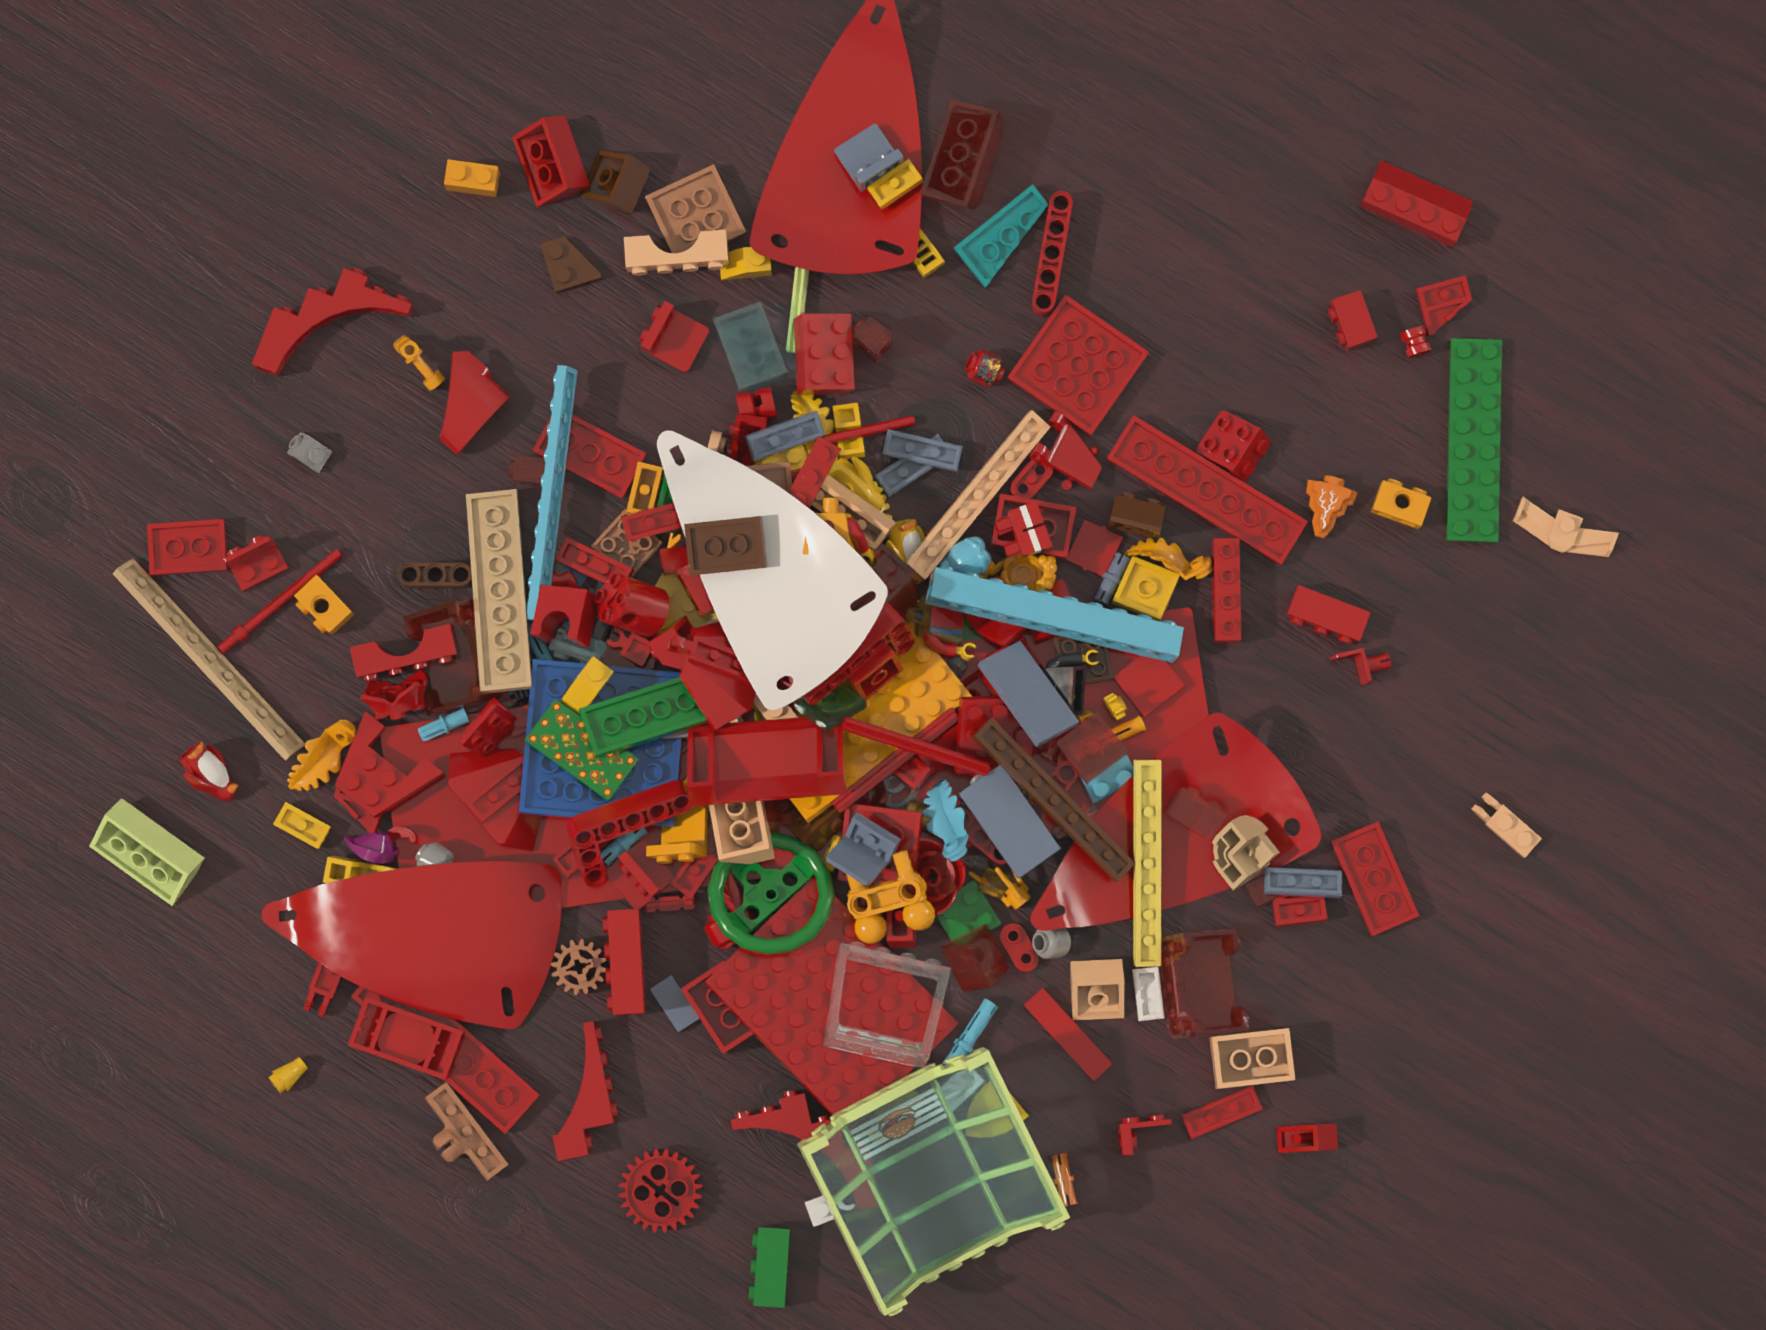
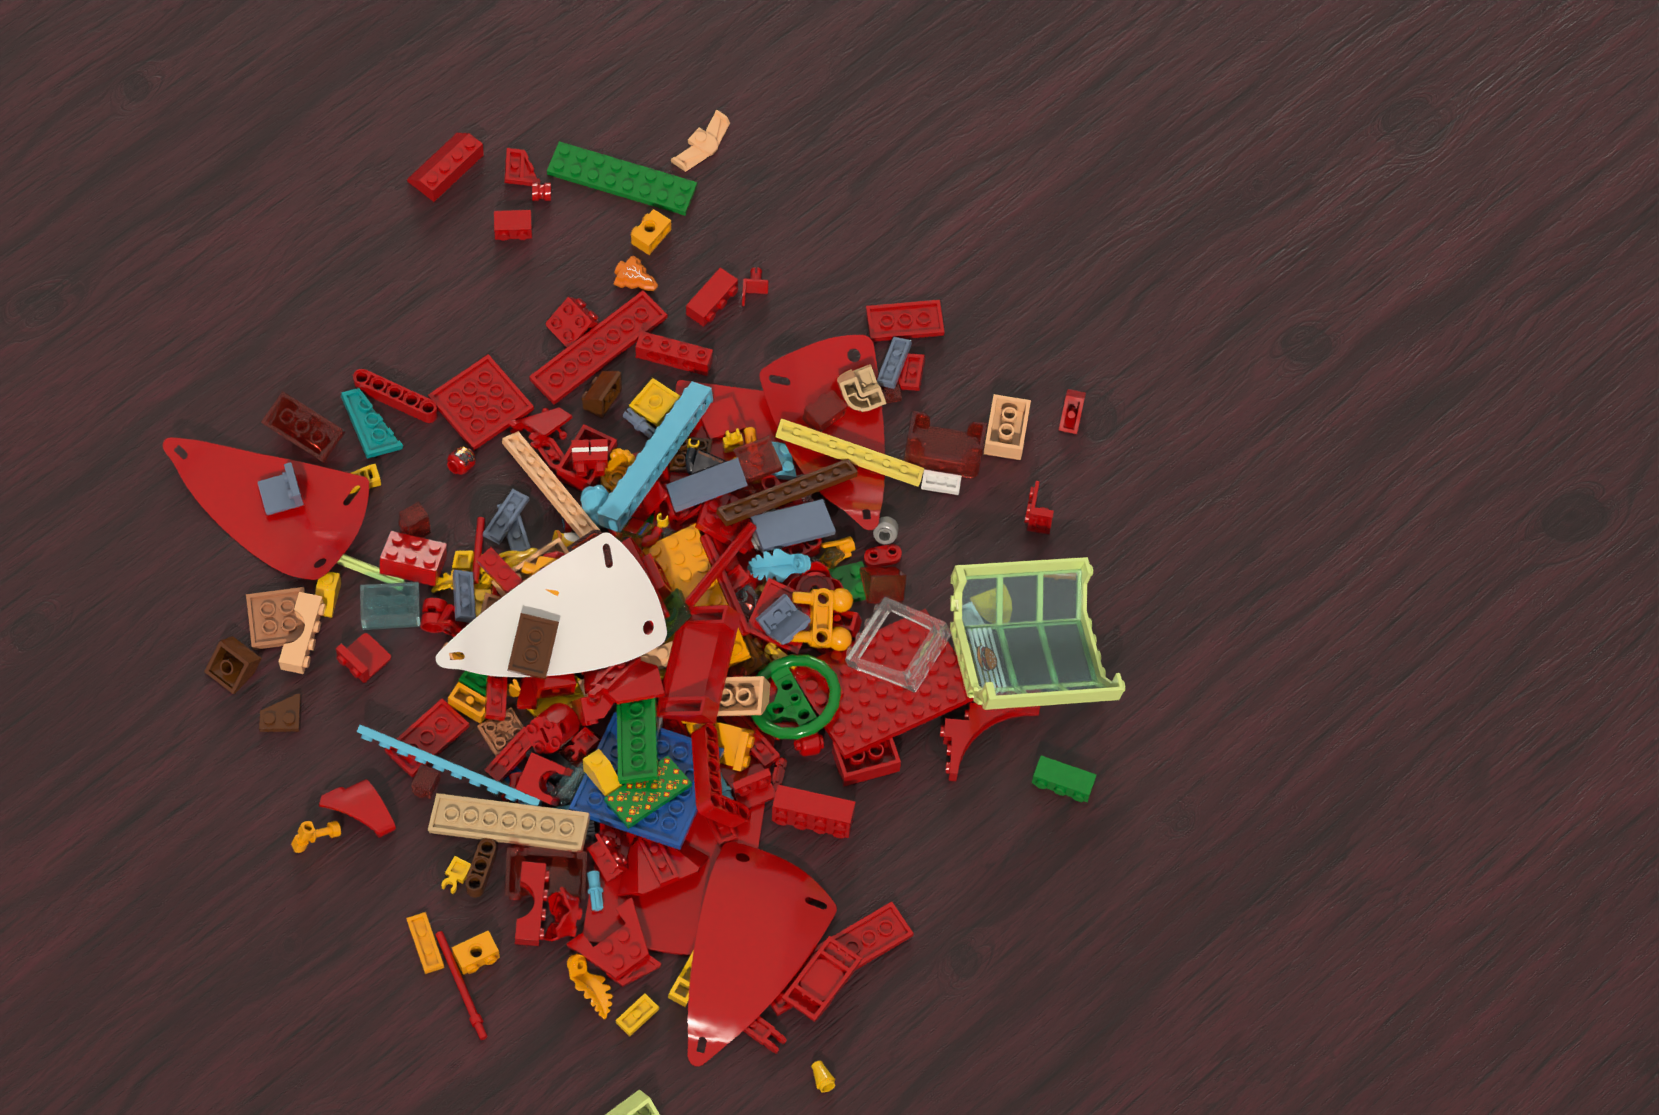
camera: 75 degrees left, 20 degrees down
tan plate [113,559,305,761] -> none
red plate [147,519,228,576] -> none
animal [177,741,238,802] -> none
red bracket [223,535,289,592] -> none
red arch [252,267,414,377] -> none
light grey bracket [287,432,332,473] -> none
magenta piece [344,826,417,863] -> none
light grey head [415,842,454,866] -> none
nougat plate [425,1082,509,1181] -> none
light orange brick [444,159,500,197] -> none
red slope [512,115,590,207] -> none
nougat gear [551,939,607,996] -> none
red arch [553,1021,619,1161] -> none
red gear [618,1149,703,1233] -> none
sand blue tile [650,975,700,1033] -> none
white plate [805,1196,853,1227] -> none
yellow plate [867,159,924,210] -> none
medium azure pin [943,998,998,1065] -> none
red tile [1023,988,1112,1082] -> none
red piece [1066,520,1123,577] -> none
light nougat slope [1070,959,1124,1020] -> none
light orange plant [1124,538,1213,580] -> none
red tile [1181,1086,1263,1139] -> none
light nougat hinge [1472,793,1542,858] -> none
none -> light orange tile [406,912,444,974]
none -> yellow plate [441,856,471,894]

